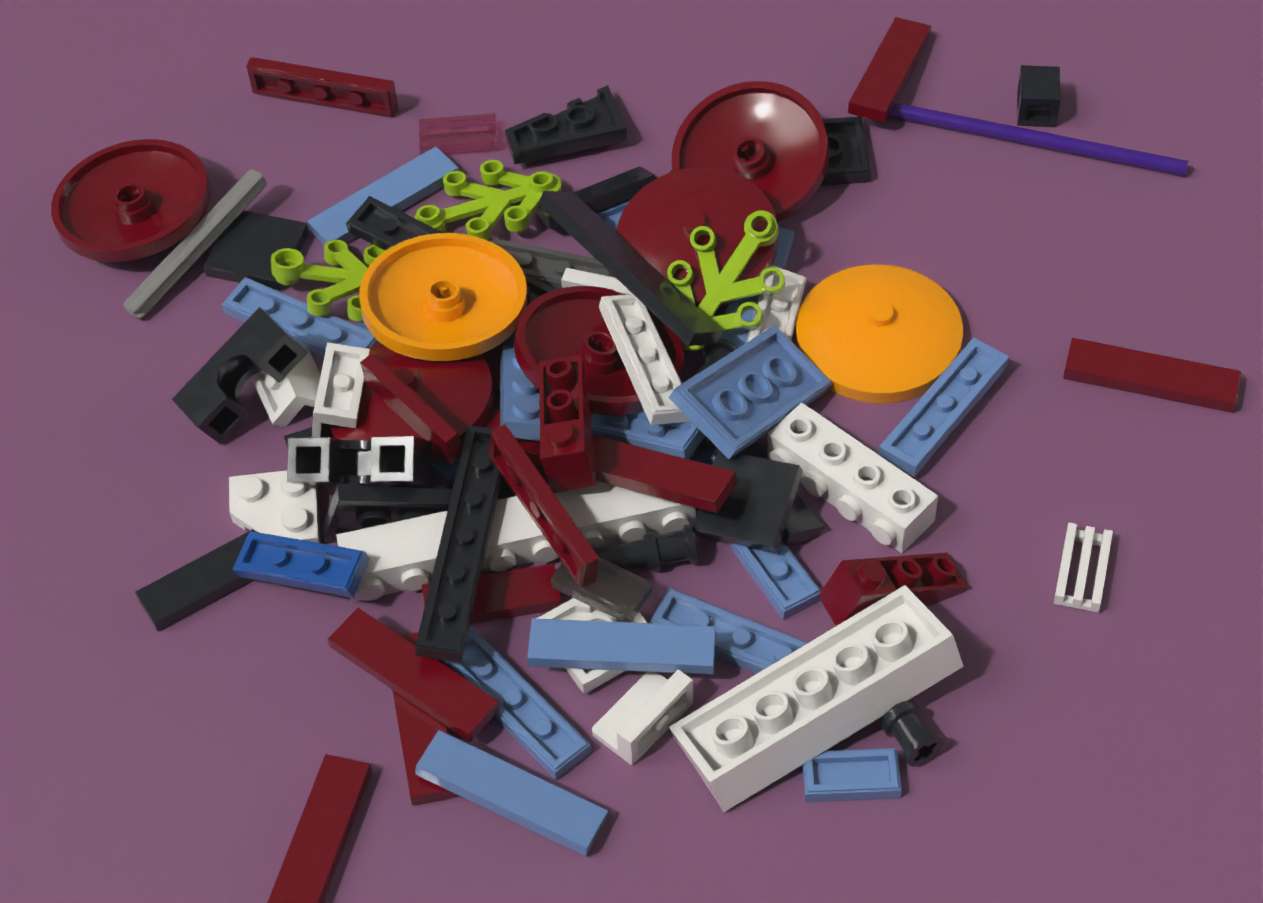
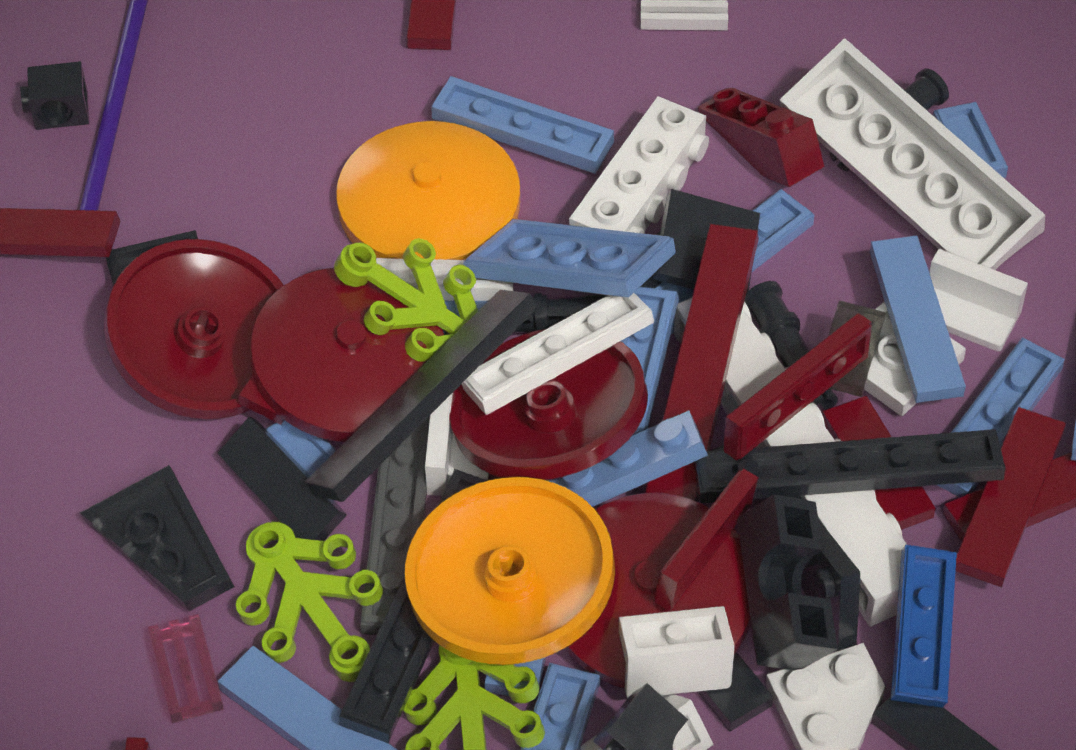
camera: 105 degrees left, 0 degrees up
dark red slope [539,354,596,493] -> none
medium blue tile [649,588,807,674] -> none

